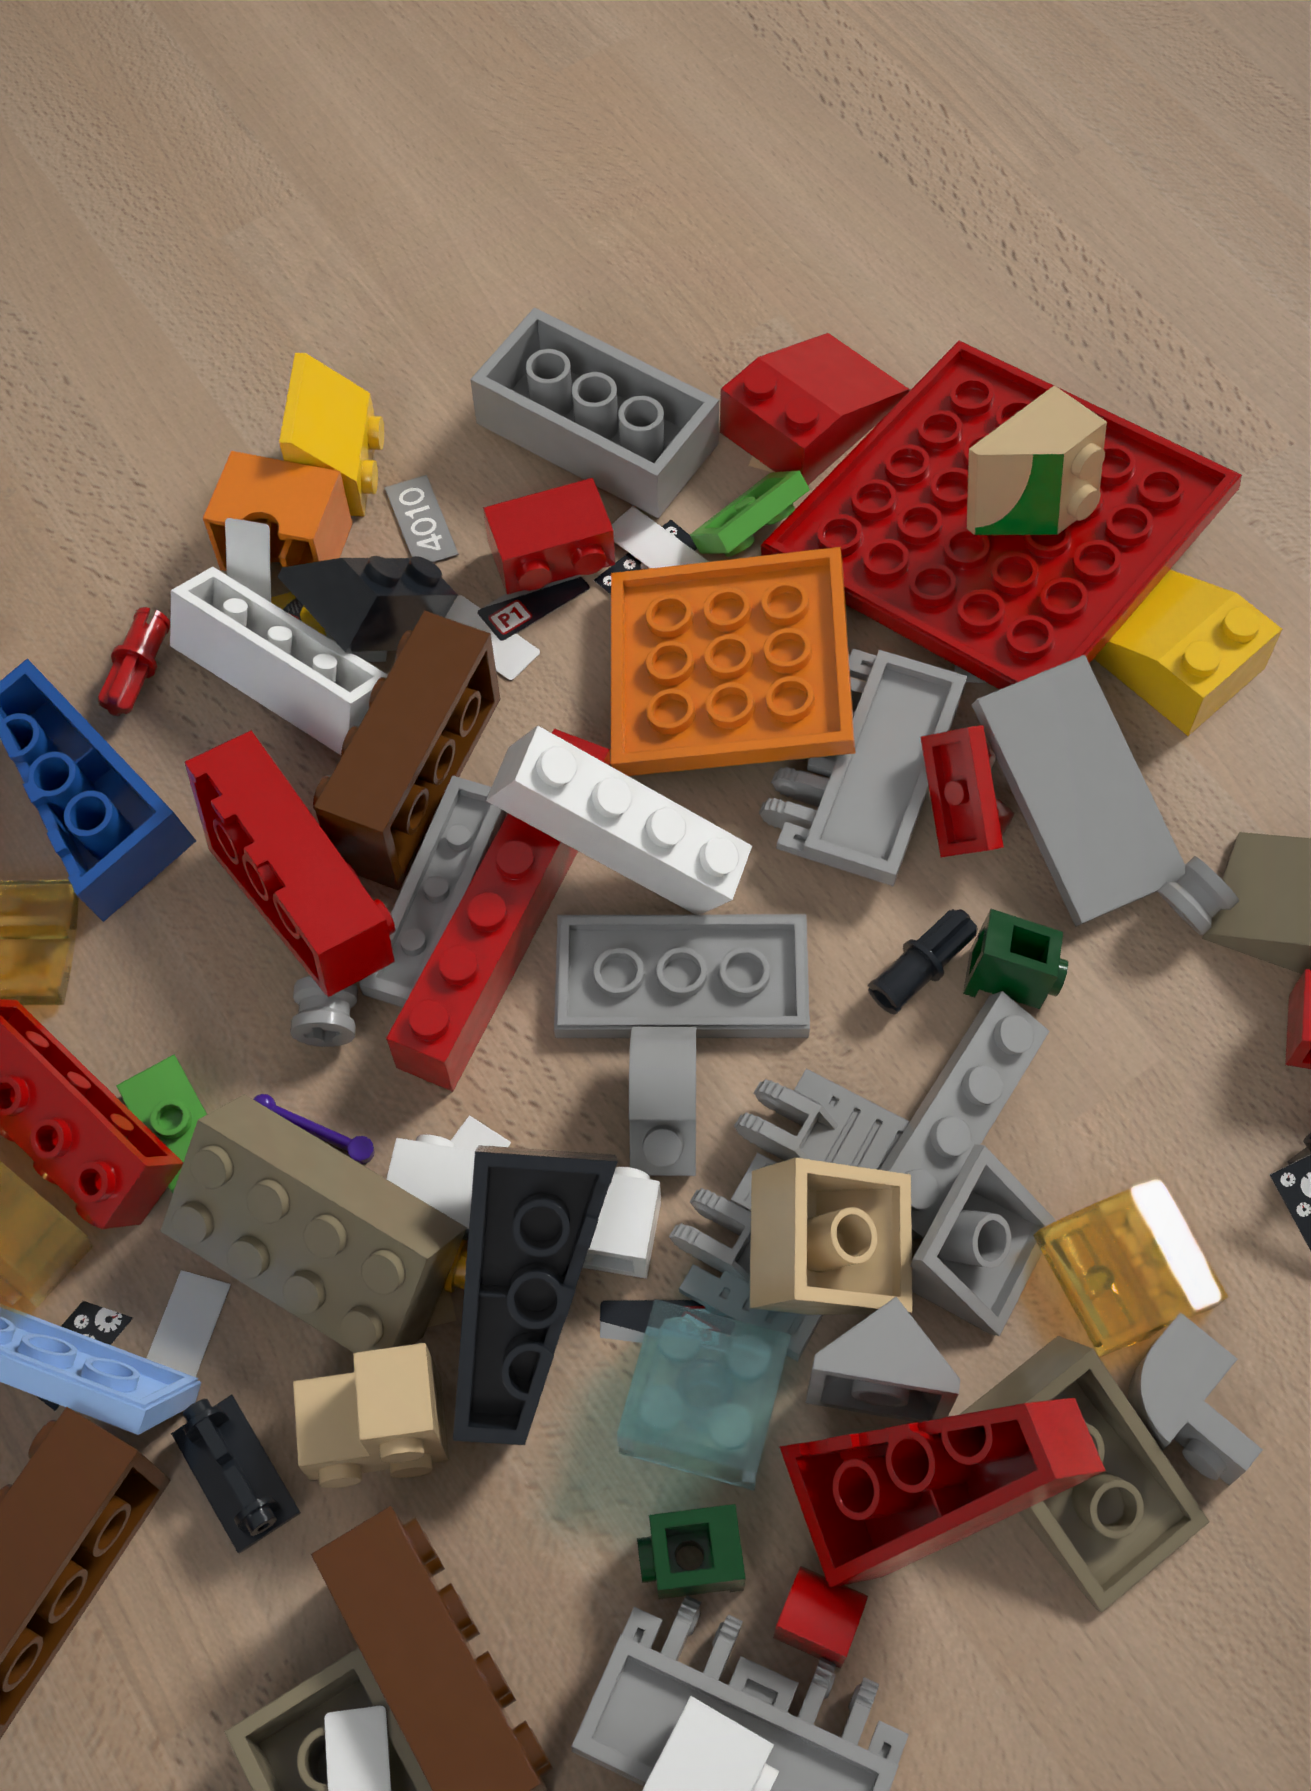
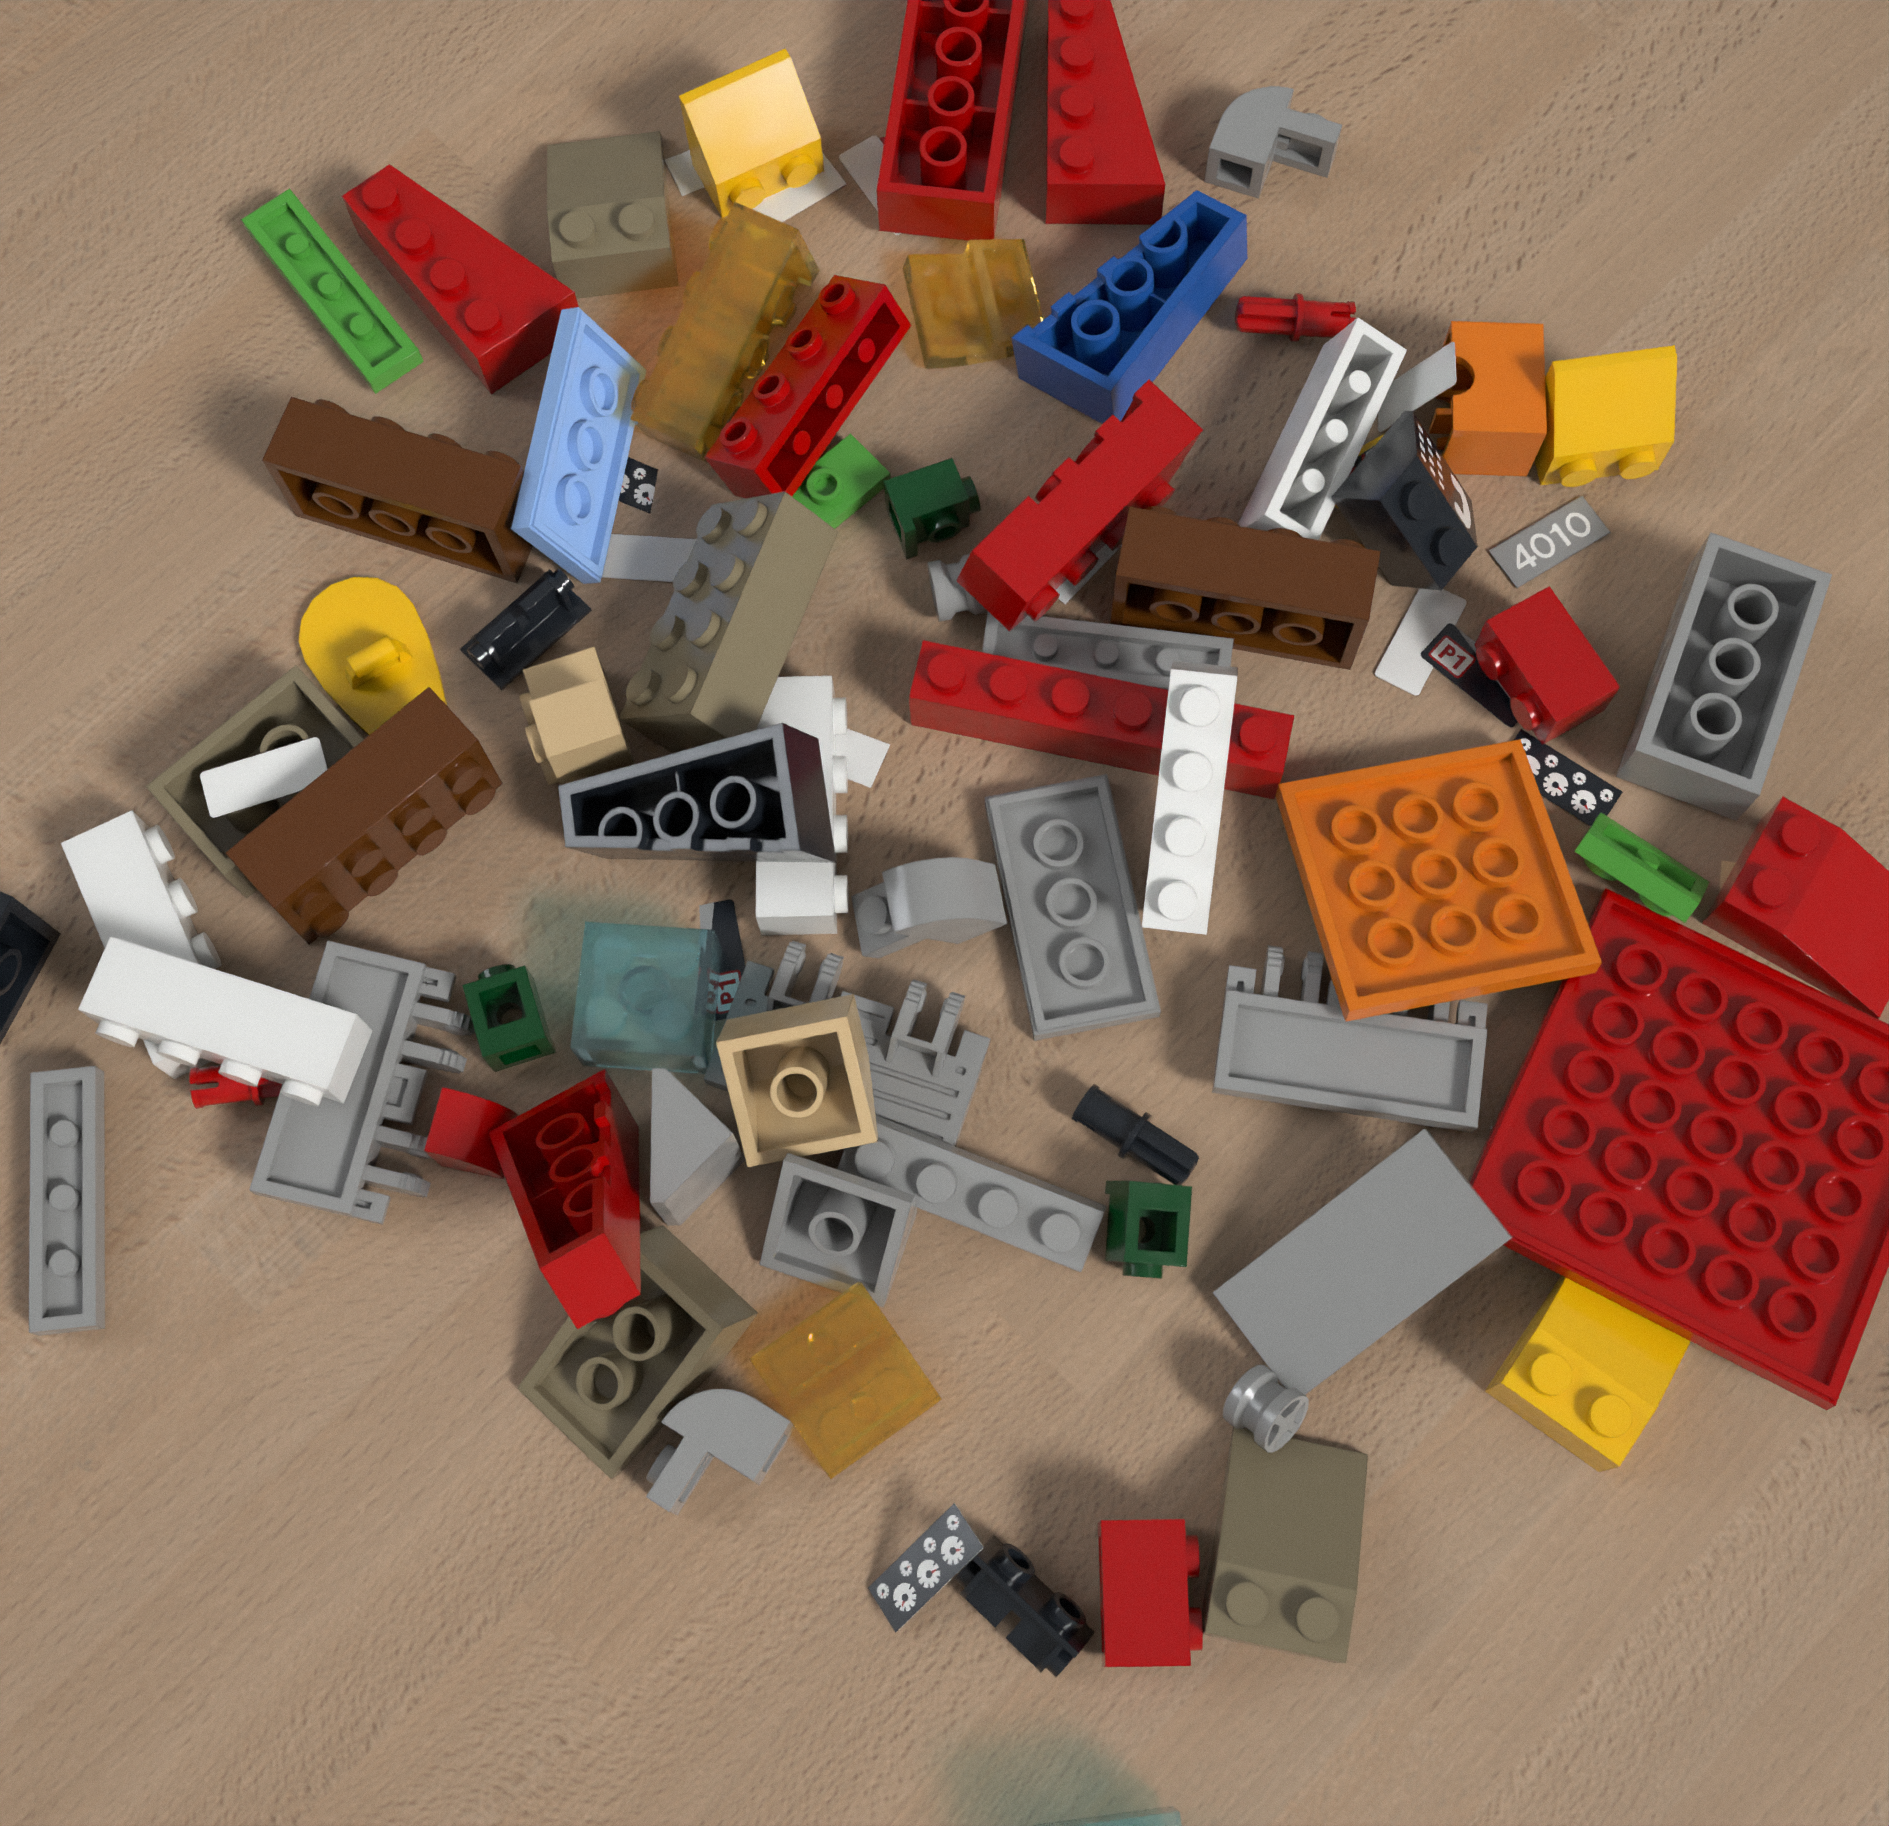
camera: 80 degrees right, 10 degrees up
dark purple hinge [253,1094,375,1164] -> none
white sticker [612,506,709,569] -> none
red tile [920,725,1015,858] -> none
tan slope [967,385,1107,535] -> none
none -> yellow shield [299,577,447,735]
none -> dark green brick [884,458,981,560]

